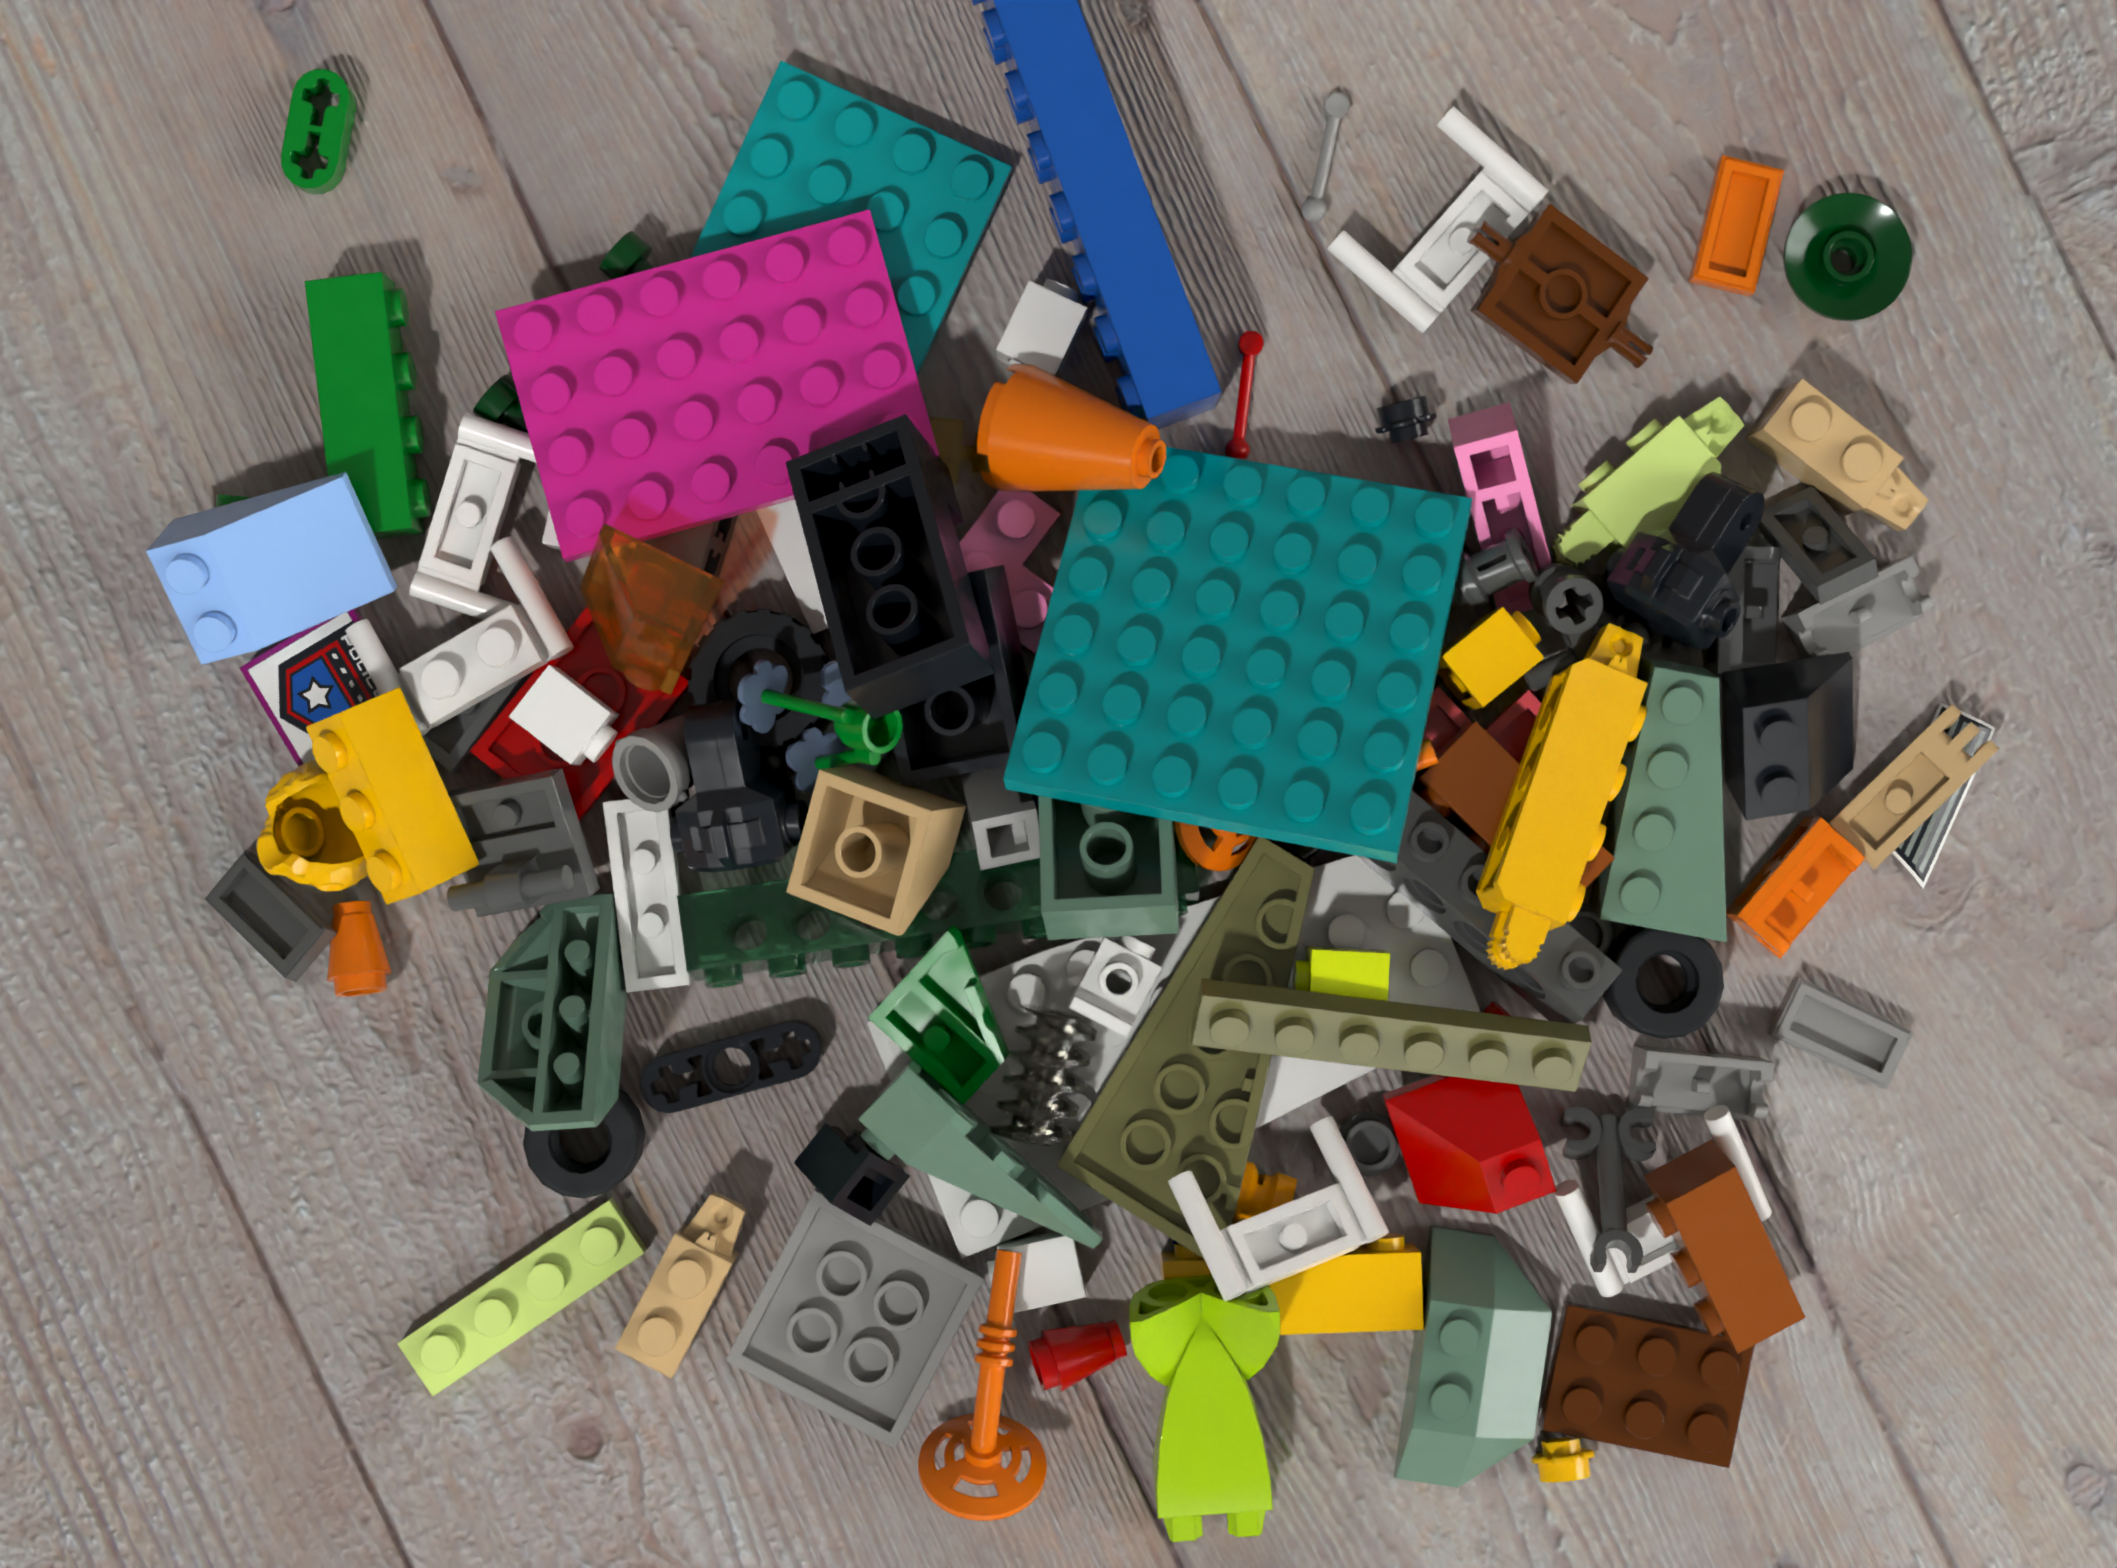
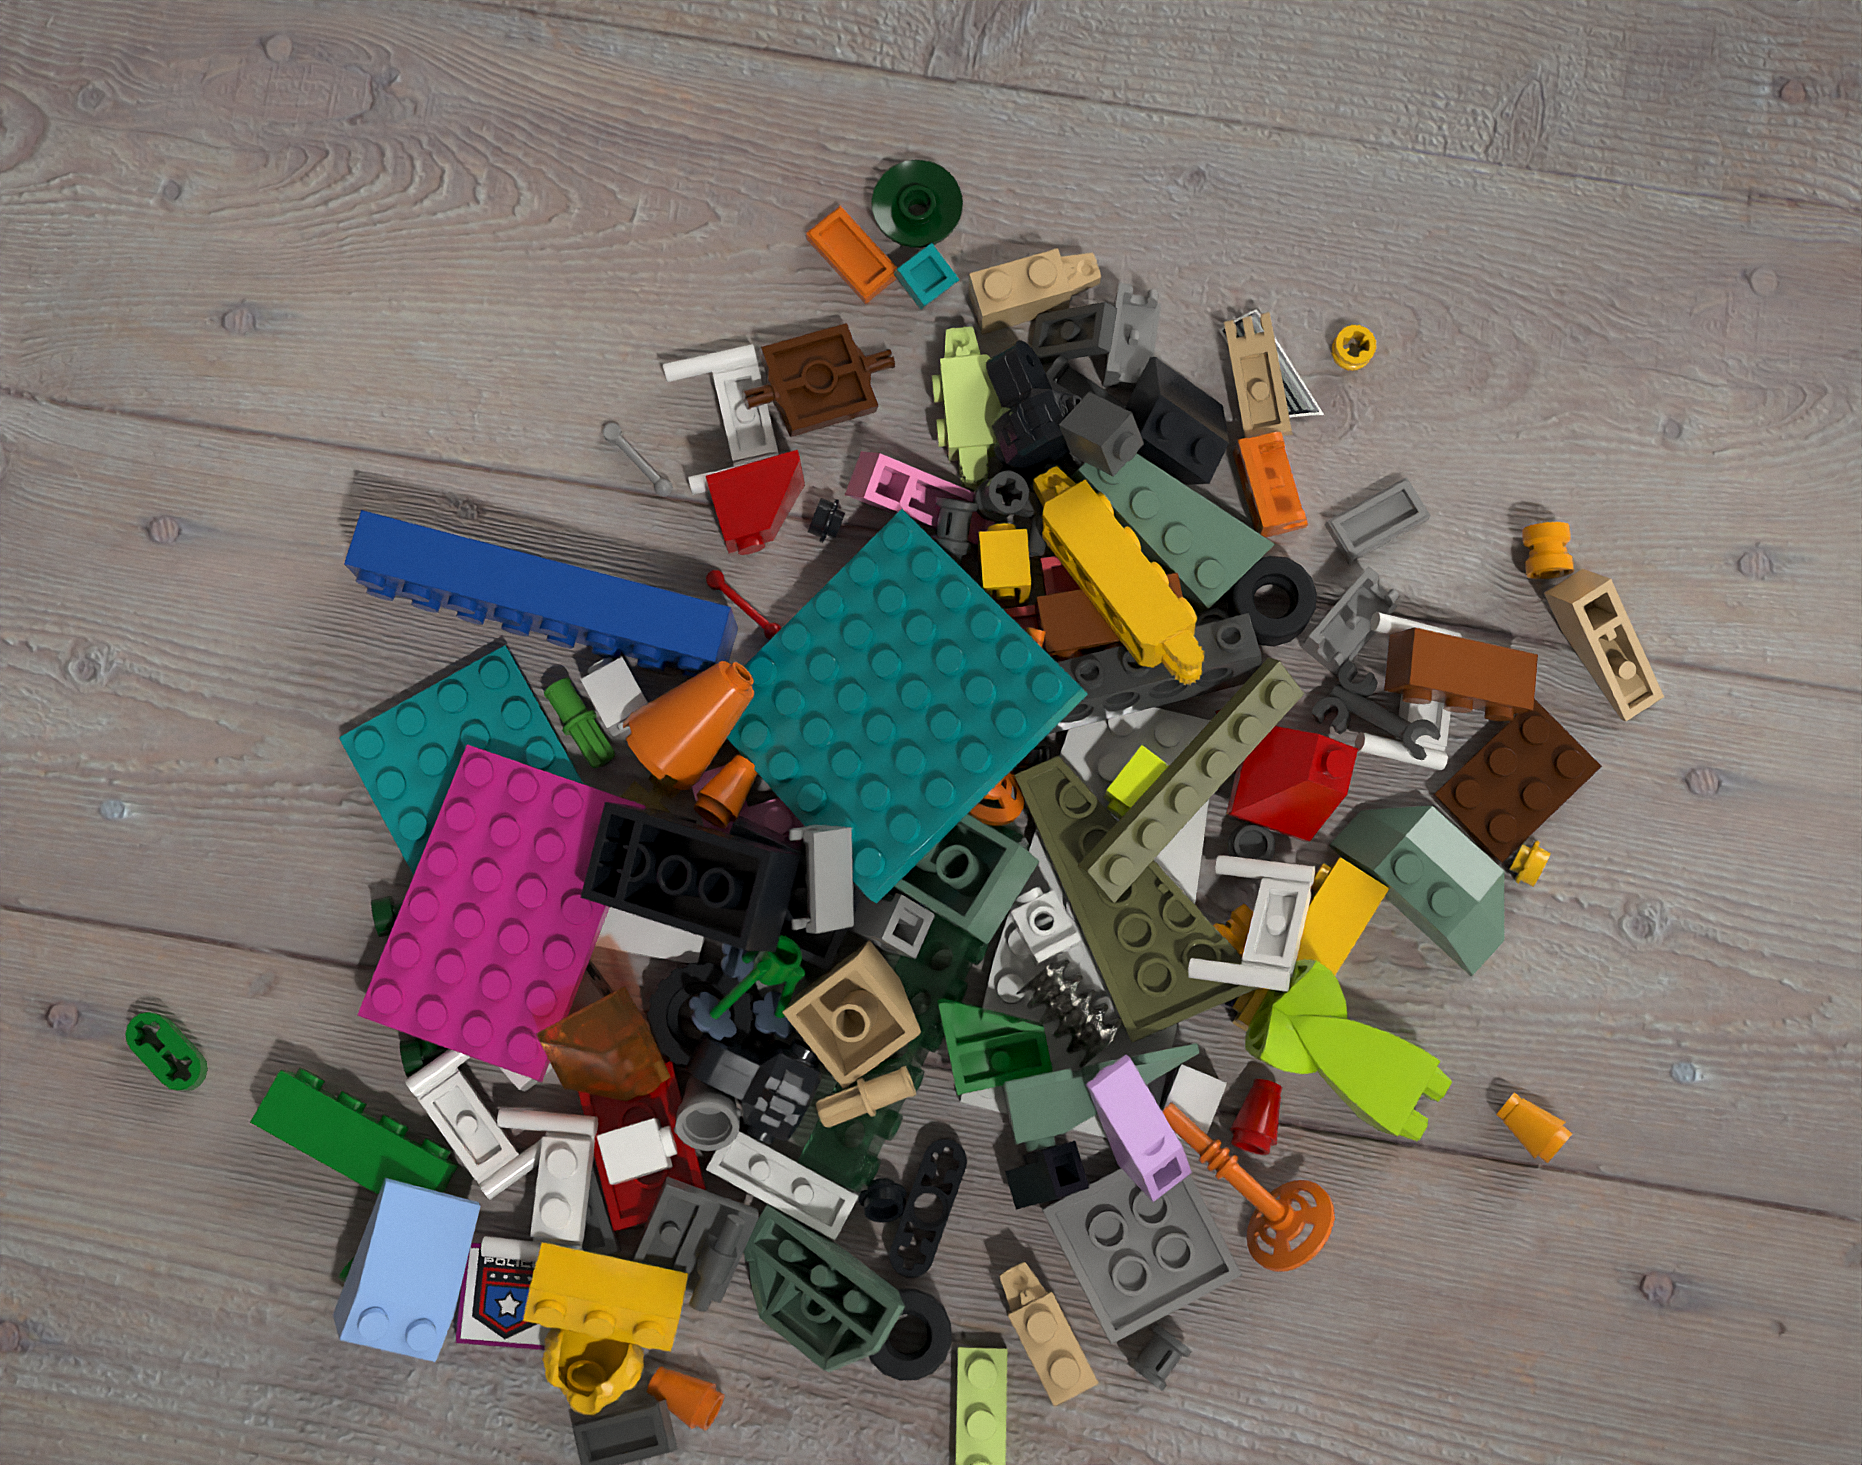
camera: 50 degrees left, 10 degrees down
none -> bright green axle [544,678,615,768]
none -> orange cone [694,755,758,829]
none -> red slope [706,450,805,555]
none -> light grey hinge [789,825,854,933]
none -> tan axle [816,1066,916,1128]
none -> black plate [858,1178,906,1223]
none -> teal plate [893,243,960,310]
none -> dark grey brick [1059,392,1144,477]
none -> lavender slope [1086,1055,1192,1202]
none -> dark grey bush [1127,1324,1192,1392]
none -> yellow bush [1331,325,1376,370]
none -> light orange wheel [1522,522,1574,579]
none -> tan slope [1544,569,1664,722]

